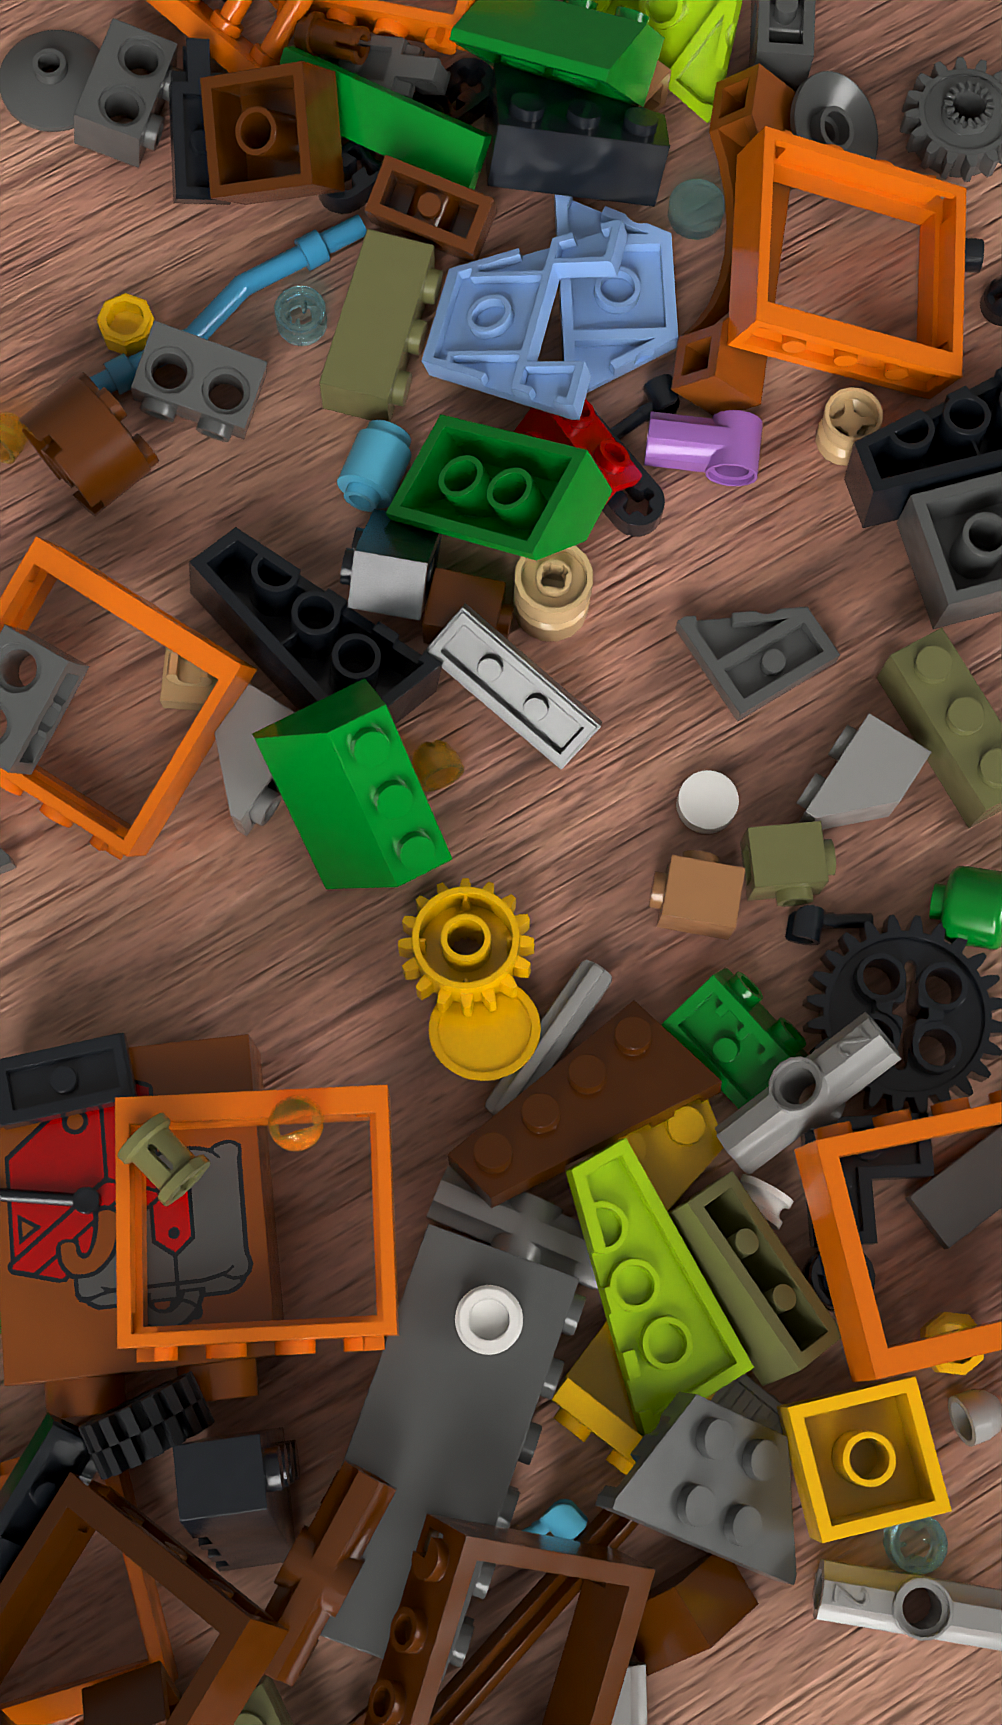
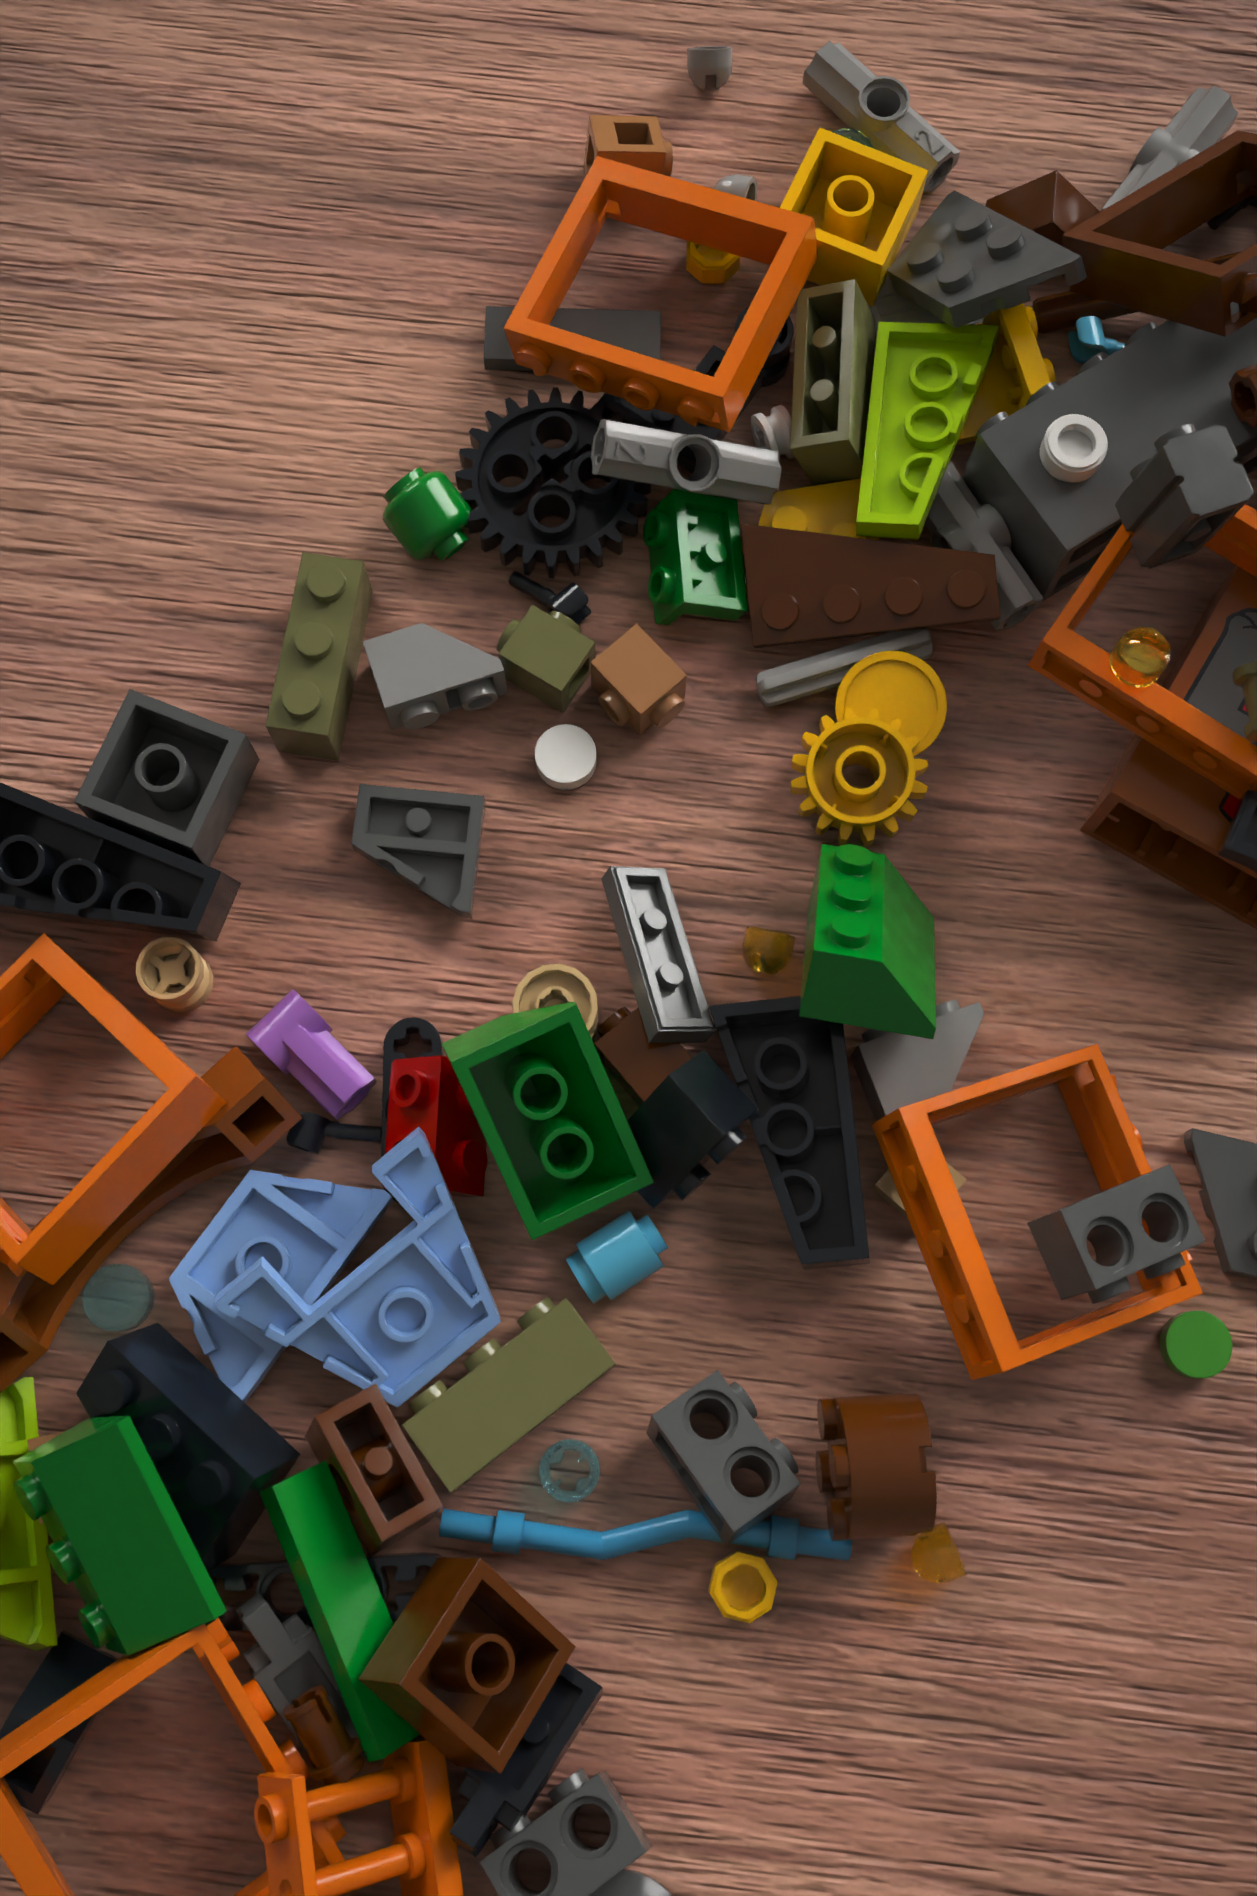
camera: 140 degrees left, 0 degrees up
none -> dark grey brick [1115,424,1254,569]

